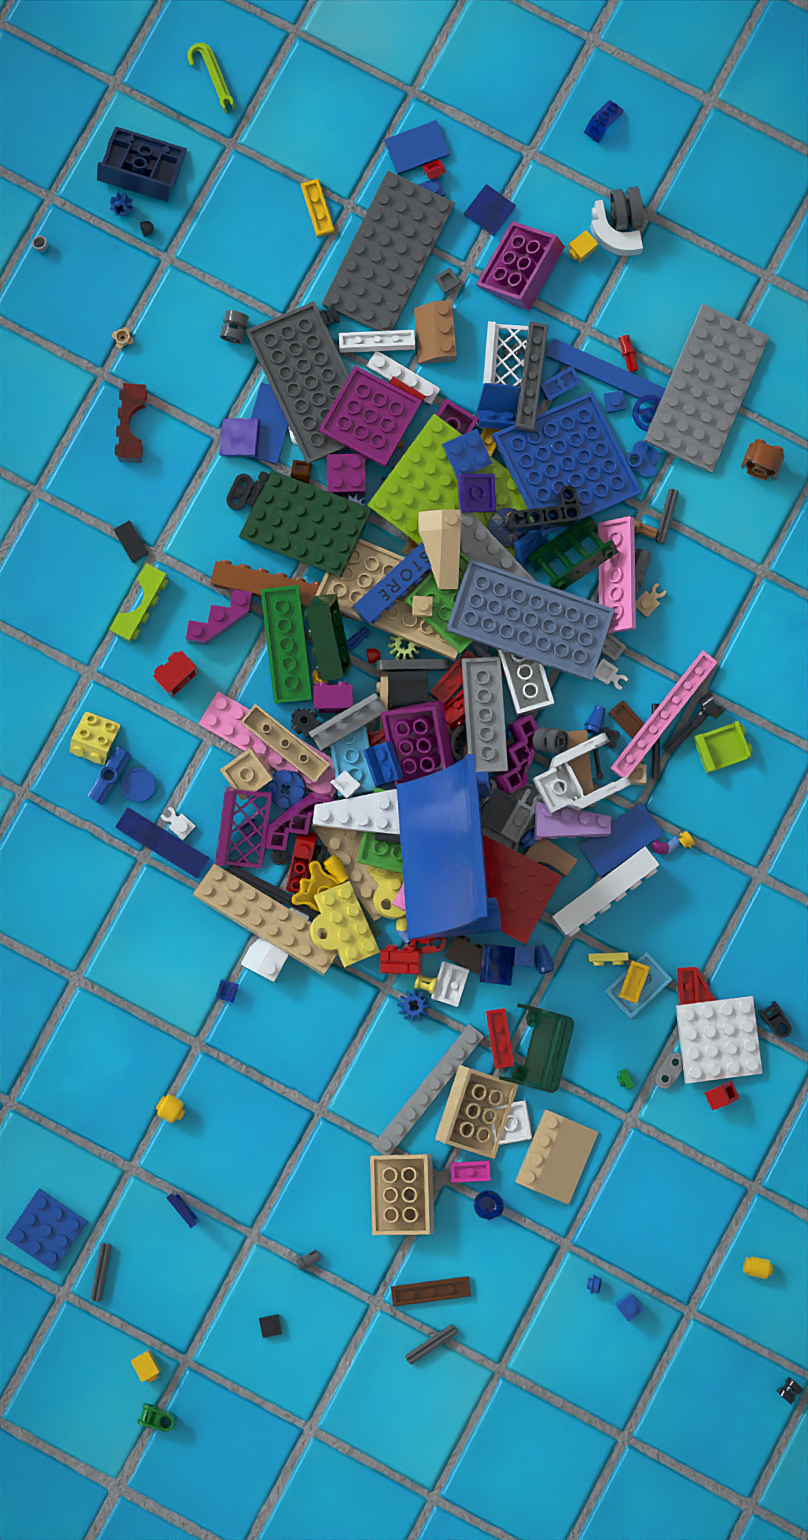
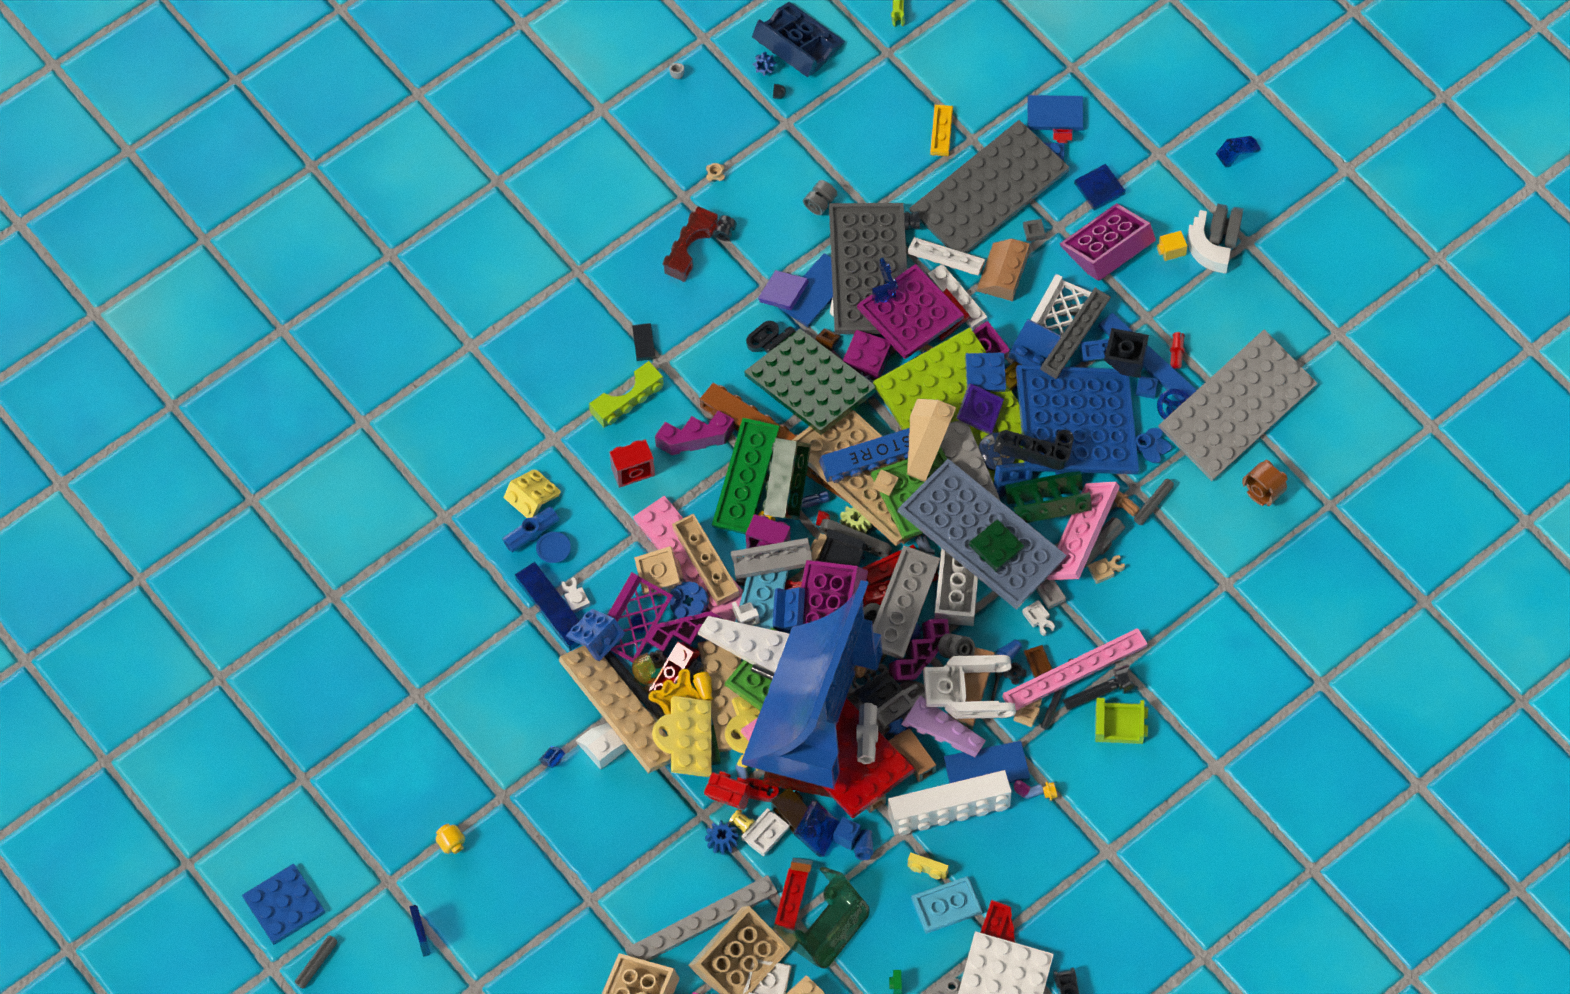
camera: 25 degrees right, 20 degrees down
black brick [291,707,321,739] -> none
yellow plate [618,960,650,1004] -> none
none -> blue bracket [566,609,625,661]
none -> clear yellow hair [632,653,656,685]
none -> black wheel [713,215,737,241]
none -> dark orange tile [790,858,813,872]
none -> white piece [857,703,878,764]
none -> clear blue bracket [872,258,898,304]
none -> dark green plate [969,519,1024,572]
none -> black slope [1104,328,1149,378]

